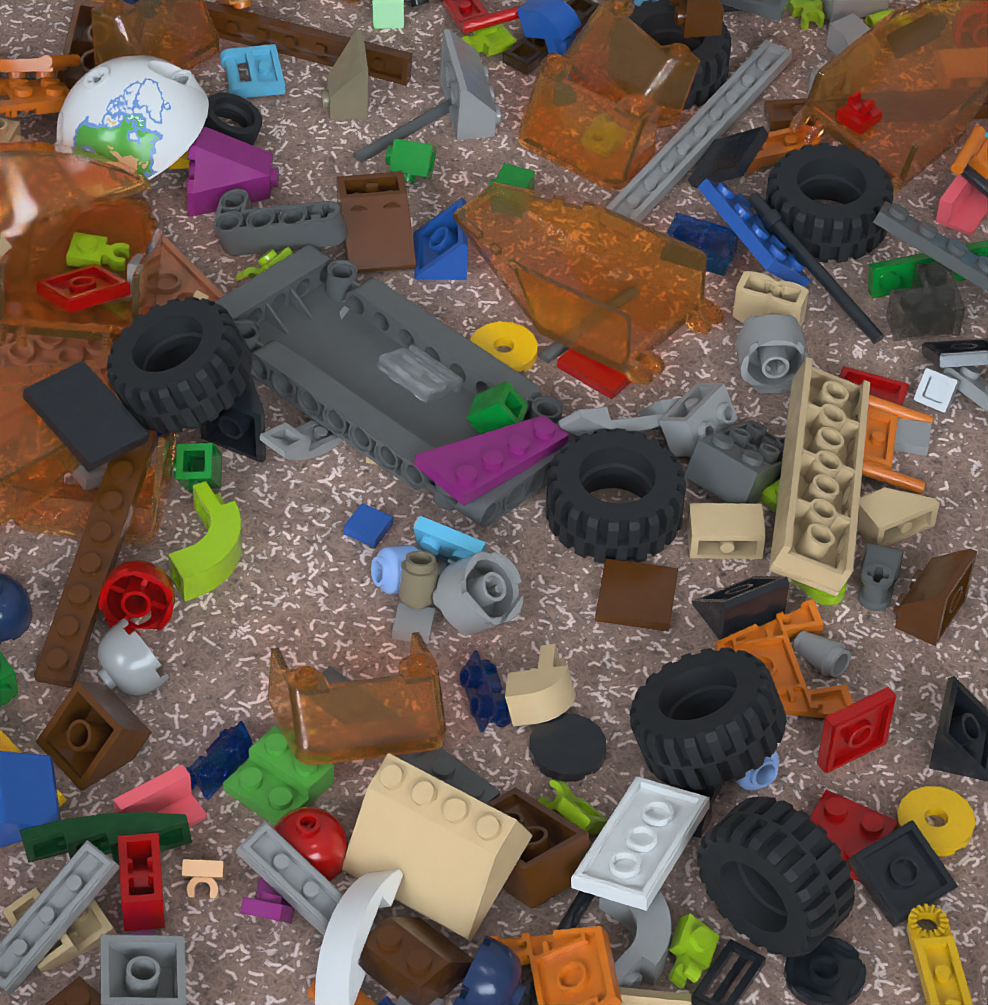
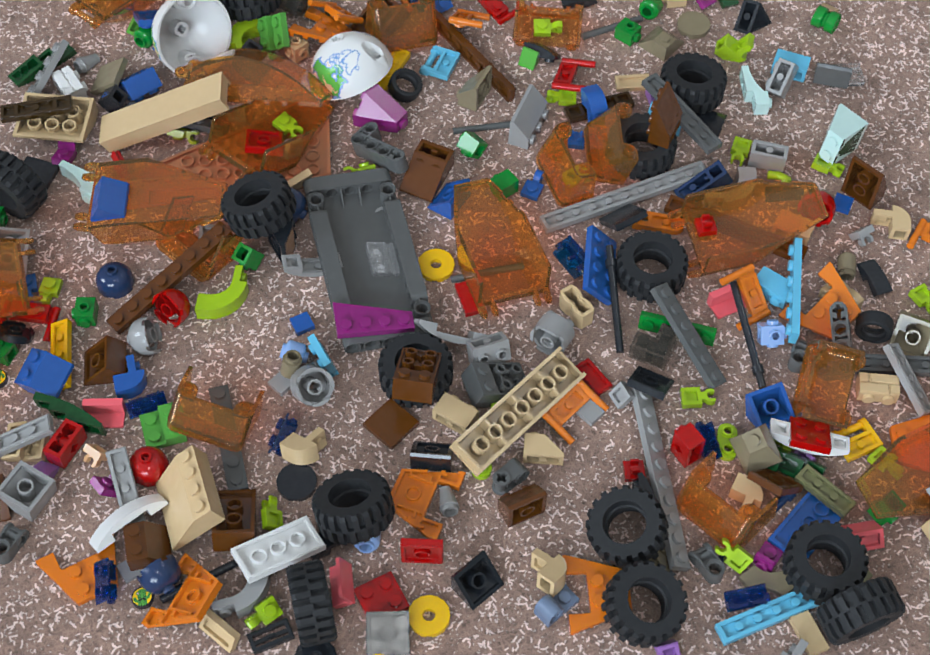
camera: 35 degrees right, 10 degrees up
black tile [22,361,149,472] -> none
green brick [466,381,529,434] -> none
none -> blue brick [113,354,147,400]
none -> reddish brown slope [392,347,442,404]
none -> blue plate [520,169,544,202]
none -> dark blue slope [674,160,734,202]

